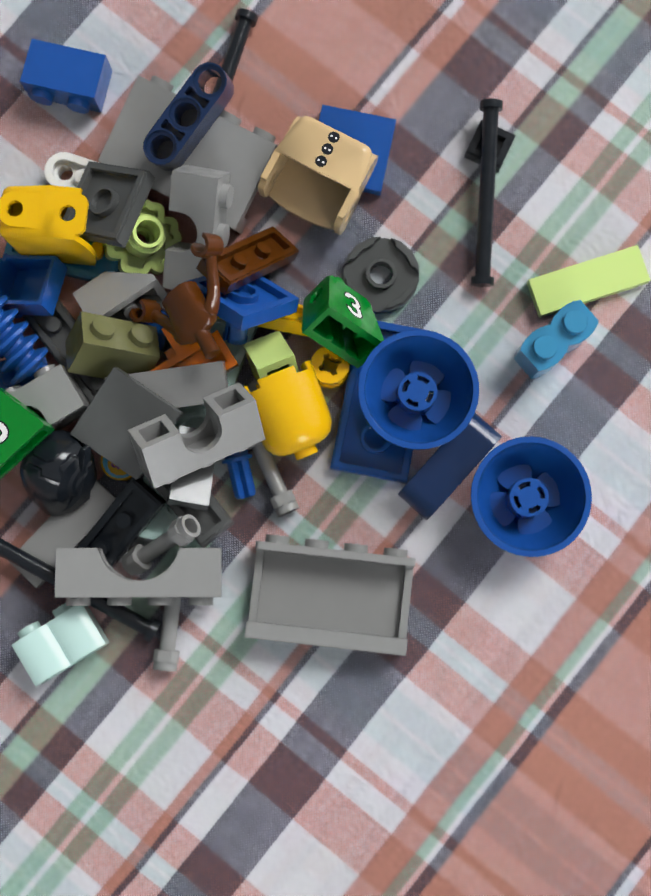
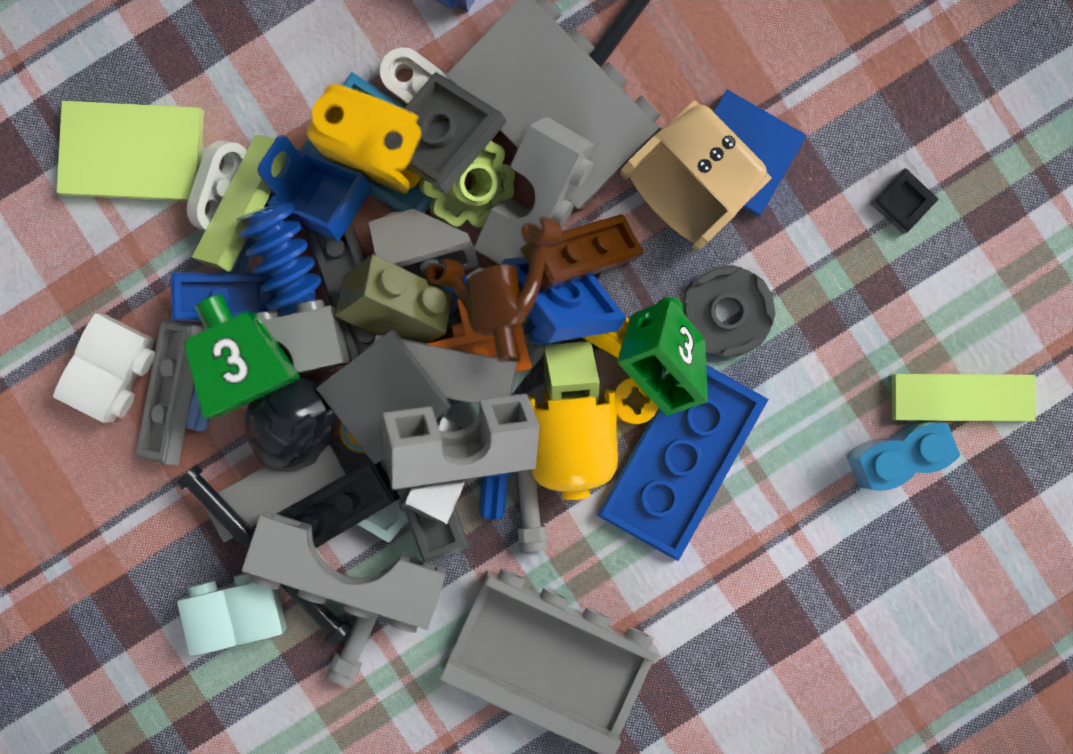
camera: 15 degrees right, 5 degrees up
light grey bar [122,514,201,575] -> none
dark blue beam [143,62,234,171] -> none
blue piece [358,330,479,450] -> none
dark blue beam [398,413,502,520] -> none
black bar [471,98,503,287] -> none
blue piece [471,436,592,557] -> none

